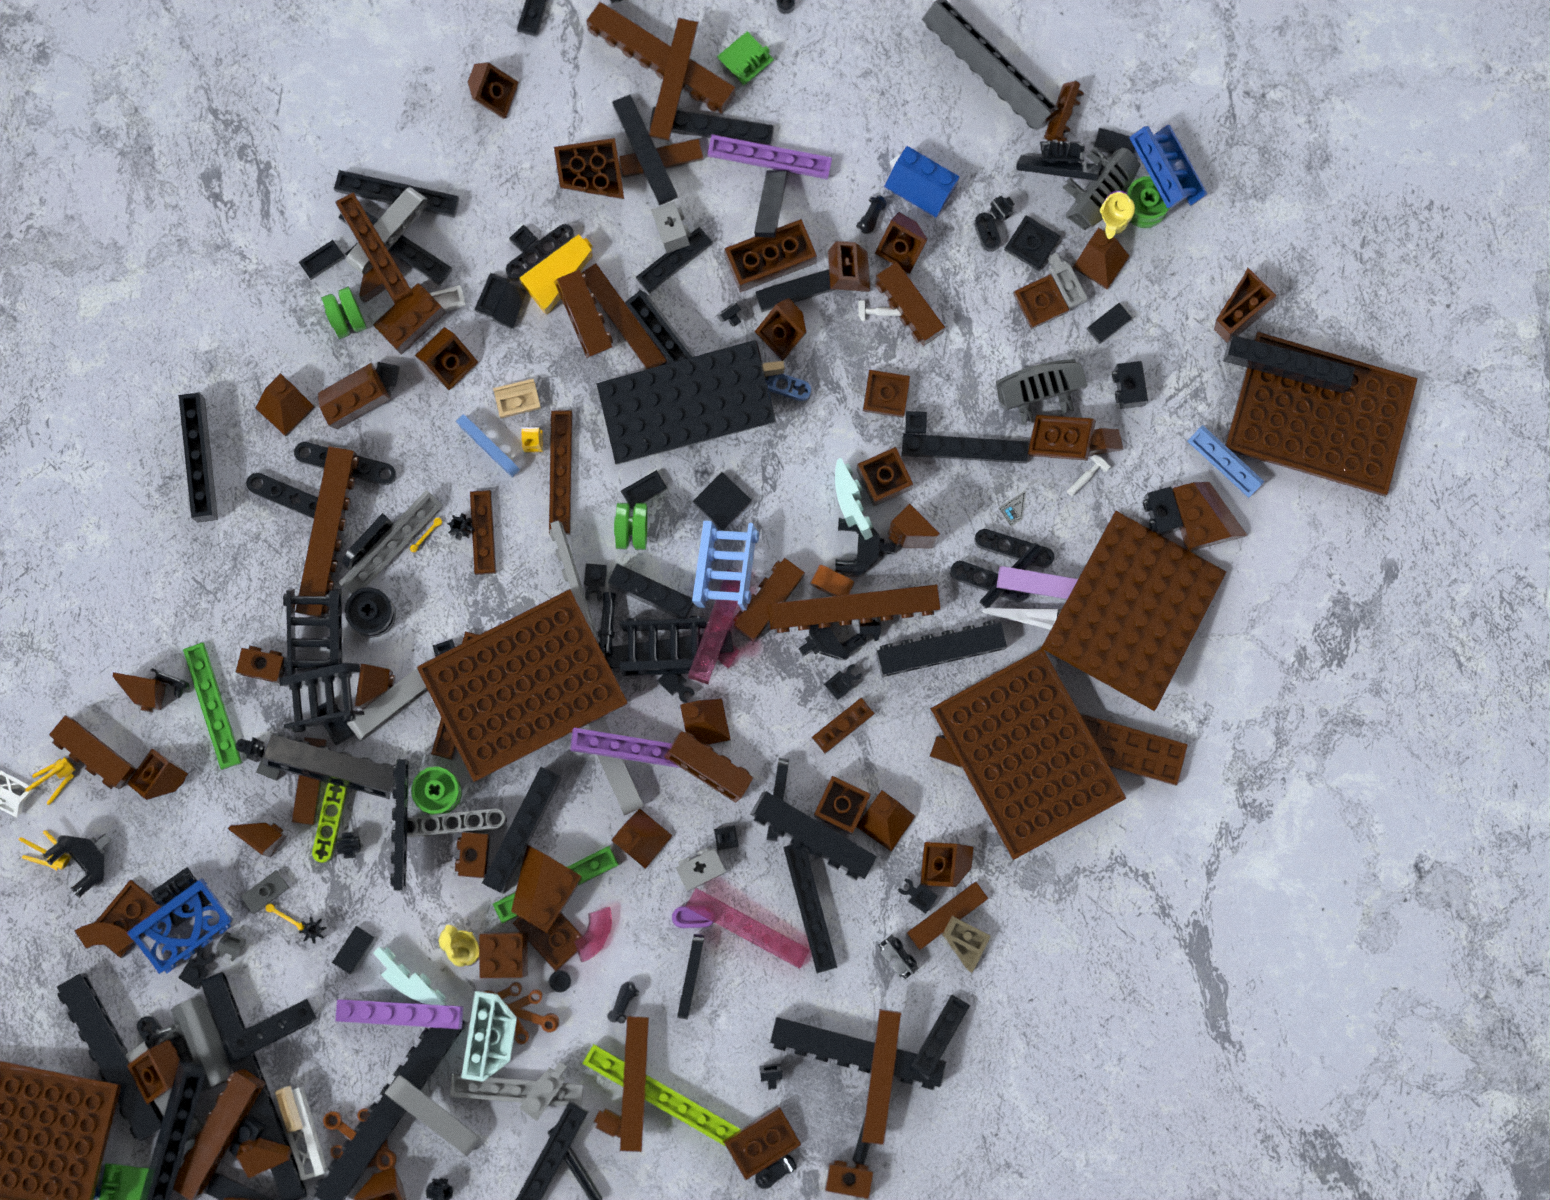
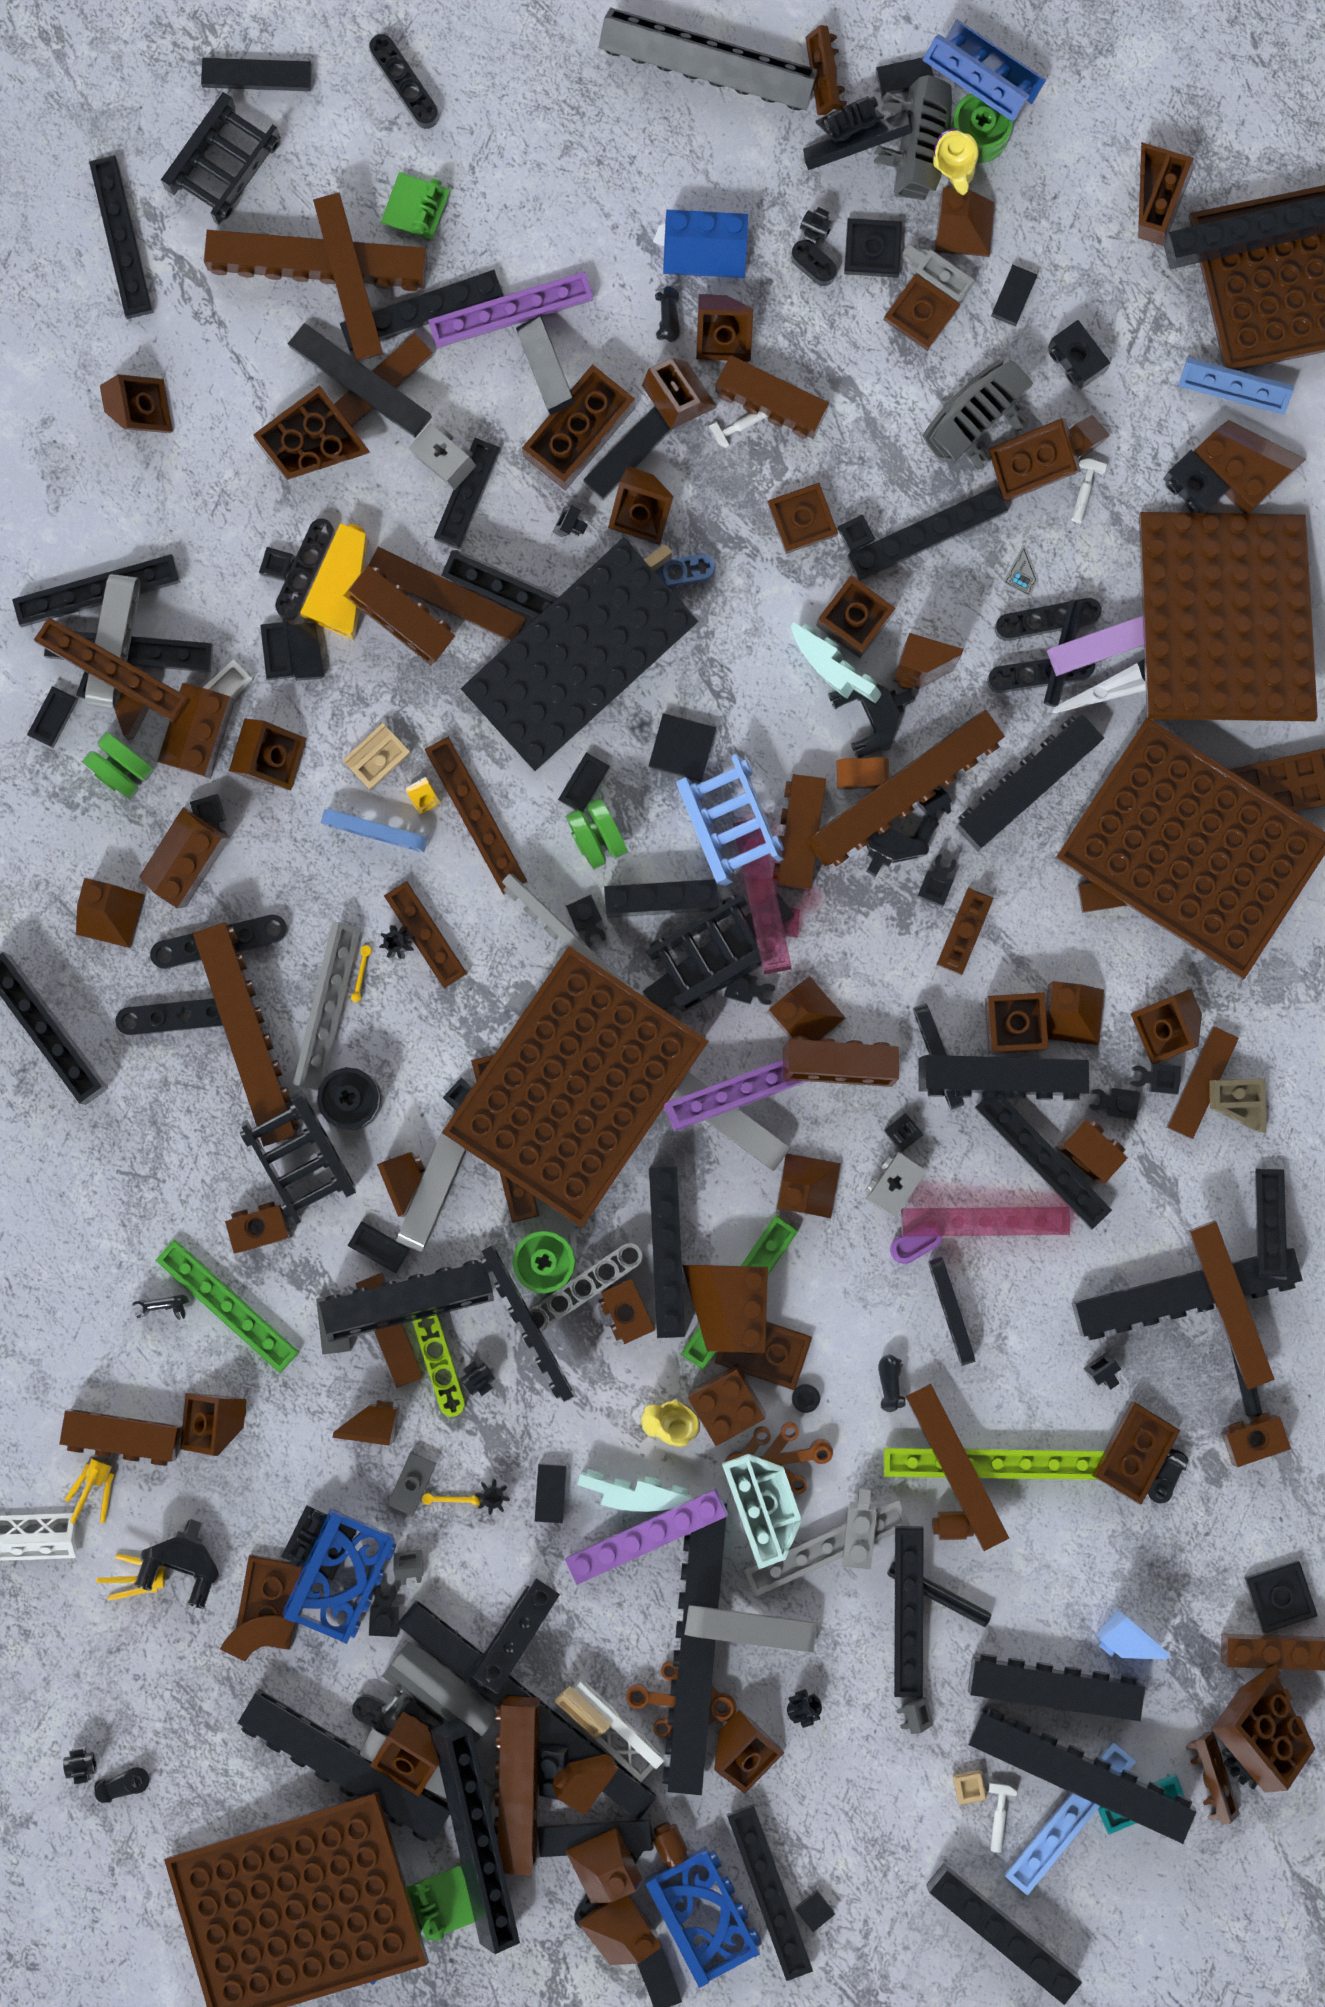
camera: 25 degrees left, 5 degrees up
reddish brown slope [112,672,166,713] -> none
black hinge [236,737,265,762] -> none
black fence [279,663,364,732] -> none
black tile [342,513,393,570] -> none
clear pink tile [575,907,612,962] -> none
black pin [598,592,617,657] -> none
black hinge [878,934,919,979] -> none
none -> reddish brown brick [1055,1120,1128,1184]
none -> black plate [1088,1088,1140,1120]

